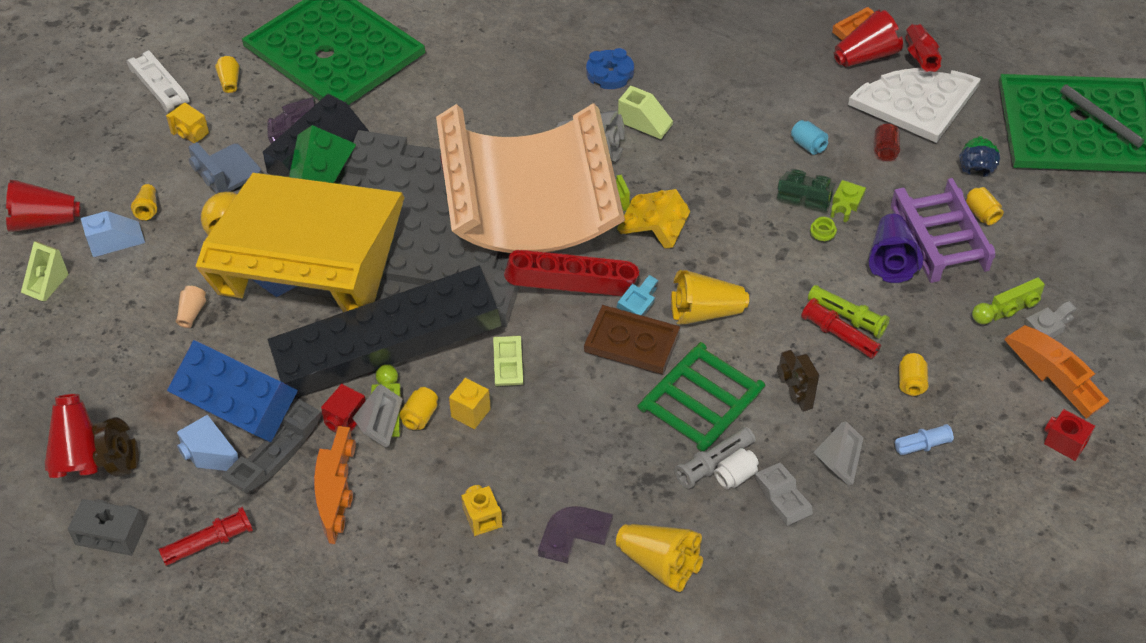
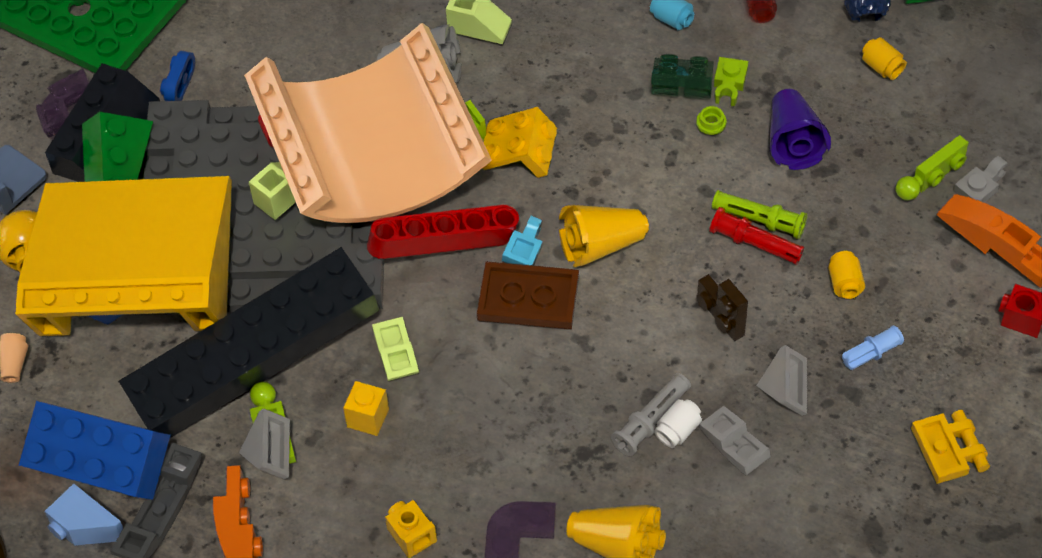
camera: 10 degrees left, 5 degrees up
red brick [321,384,366,432] -> none
yellow brick [399,387,438,430] -> none
green bar [637,342,766,452] -> none
medium lavender fence [891,178,995,283] -> none
none -> blue plate [160,51,195,101]
none -> yellowish green slope [249,162,296,220]
none -> yellow plate [911,410,990,484]

